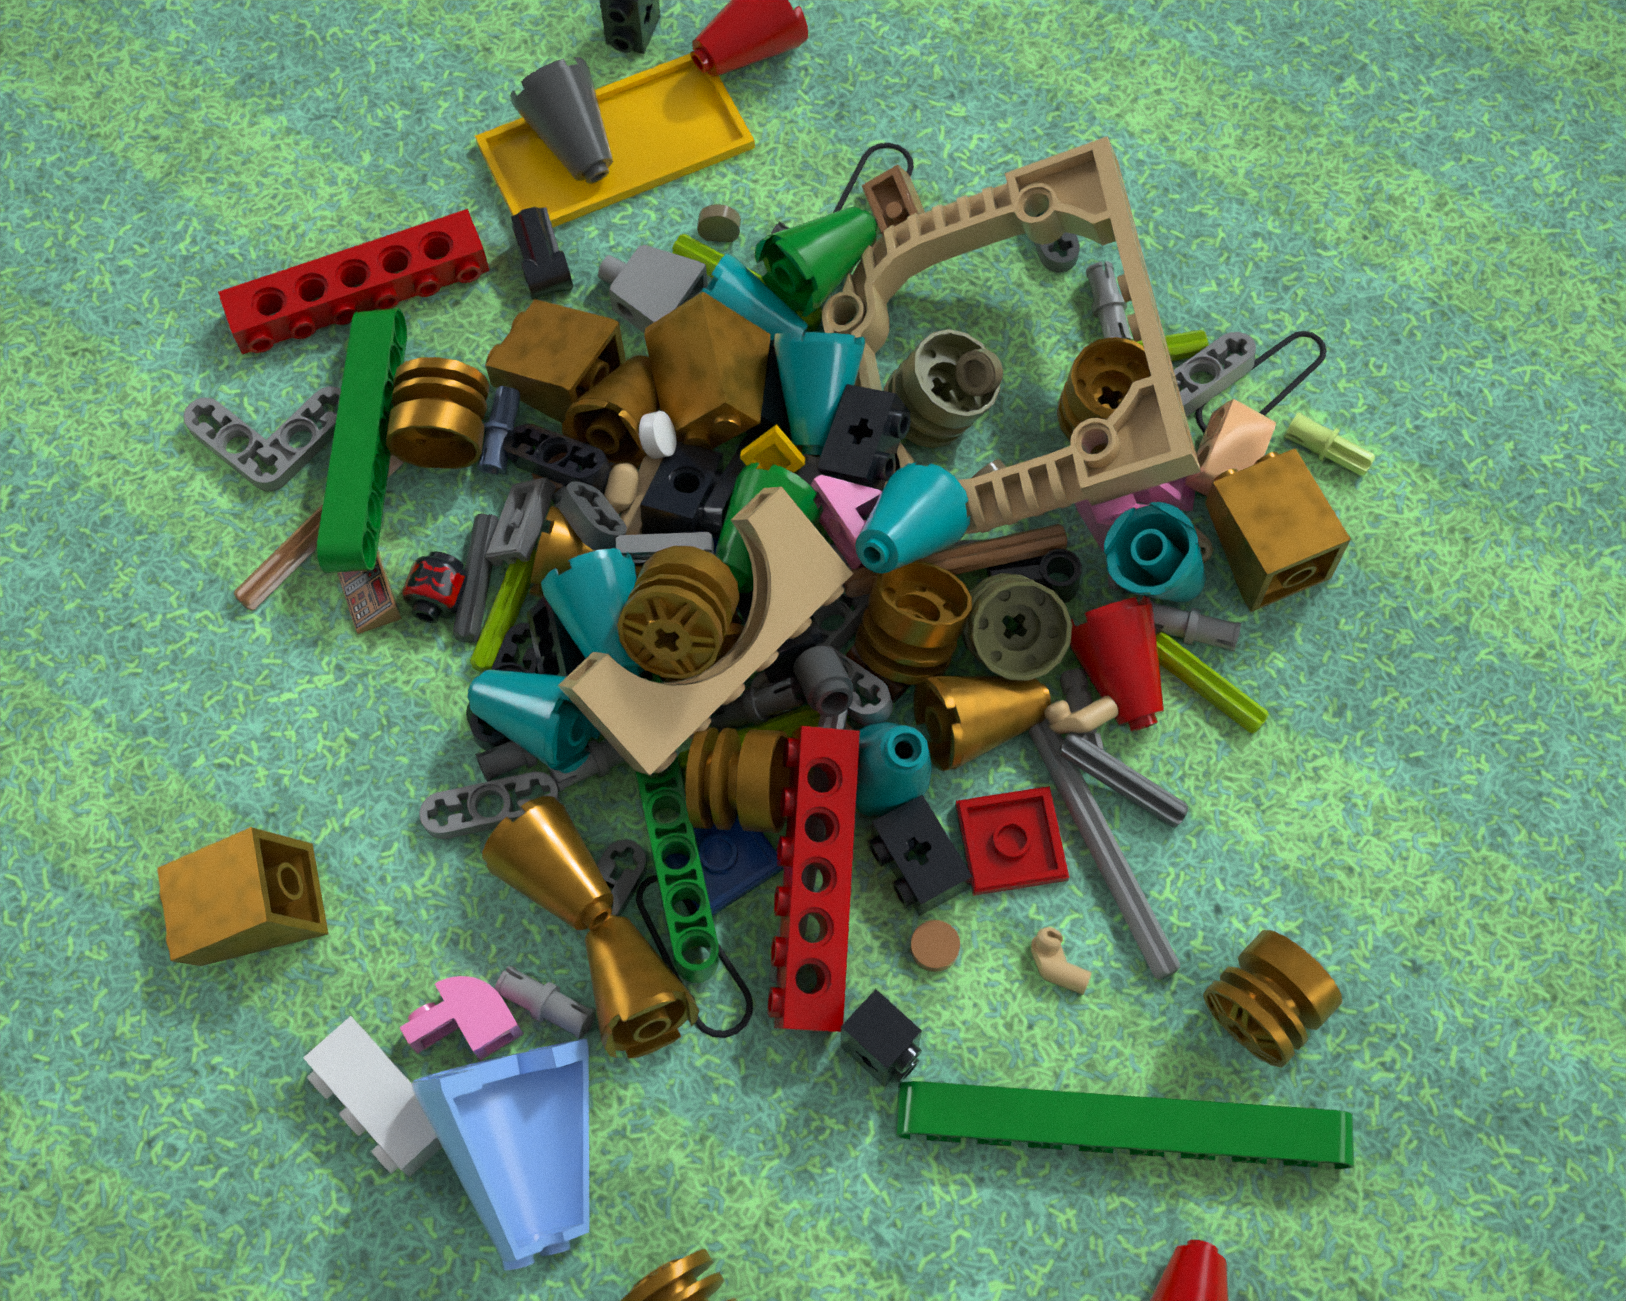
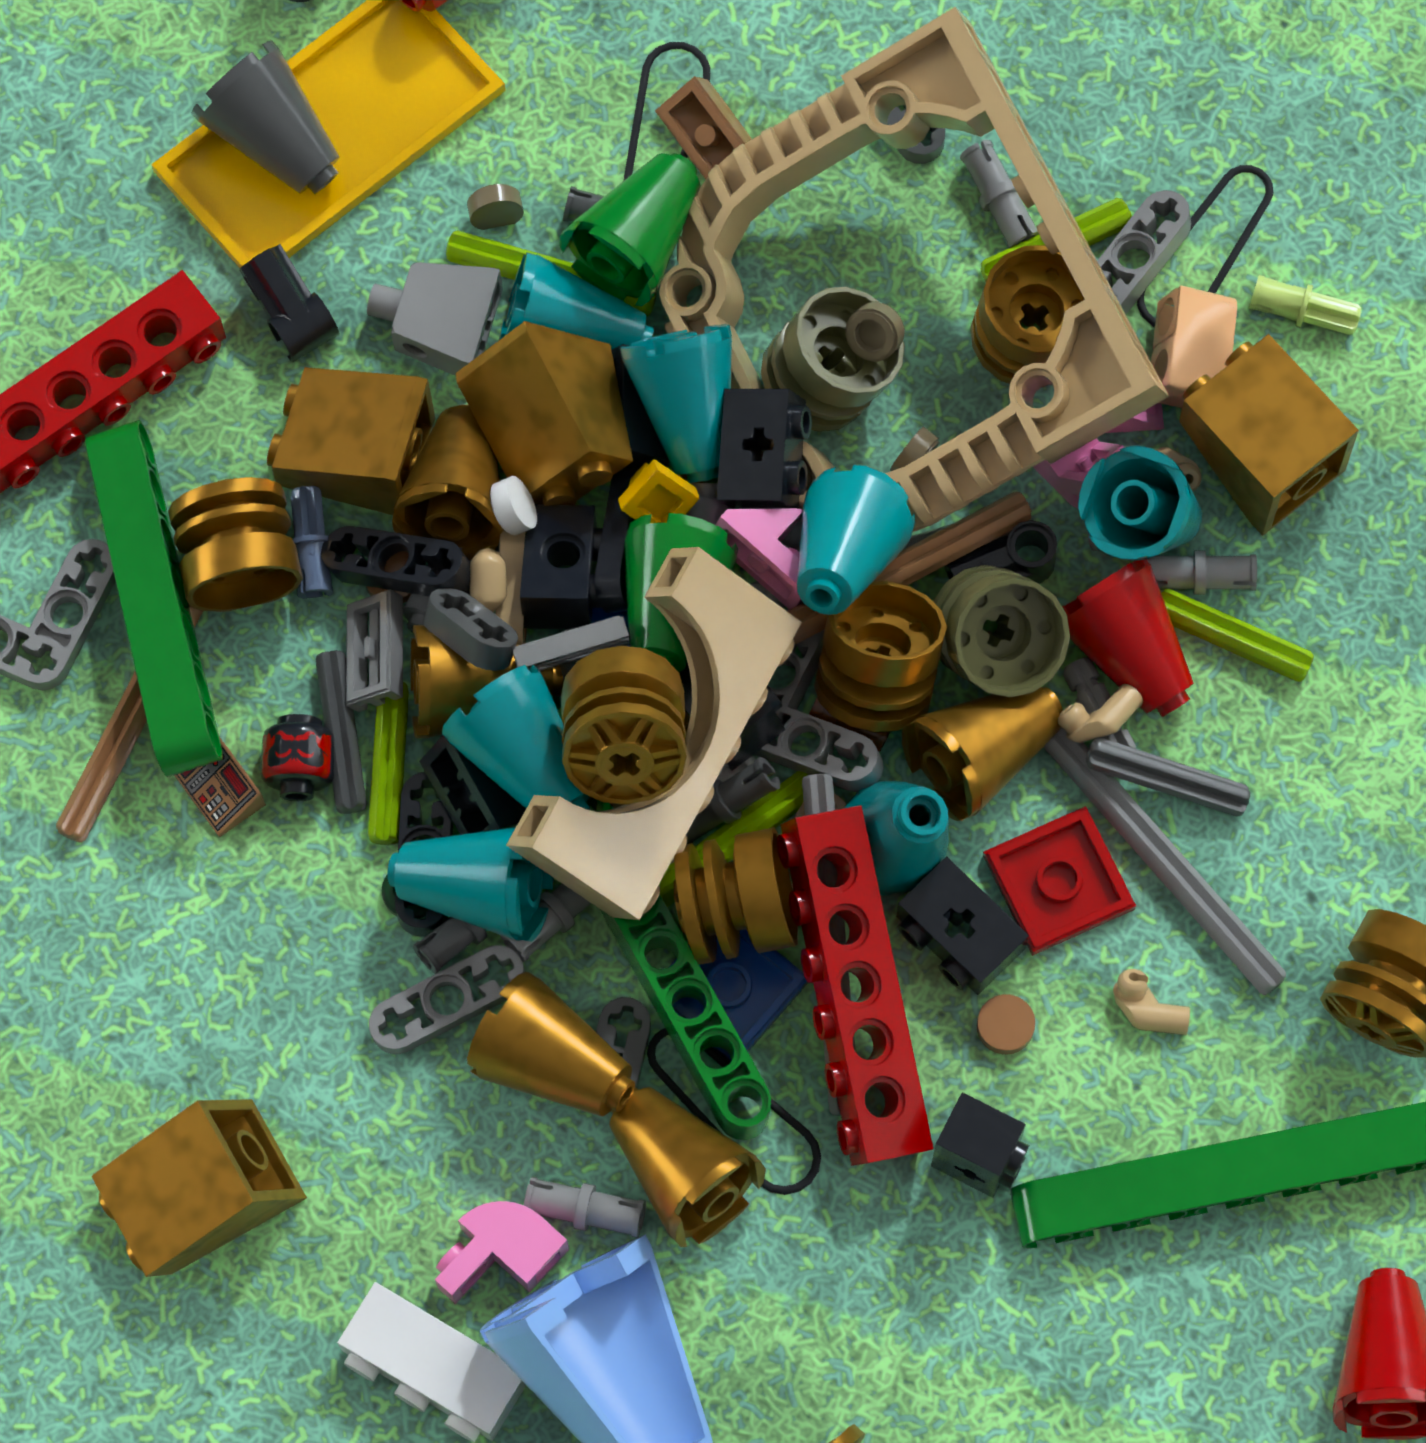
camera: 15 degrees left, 5 degrees up
dark grey brick [793,646,853,717] -> none

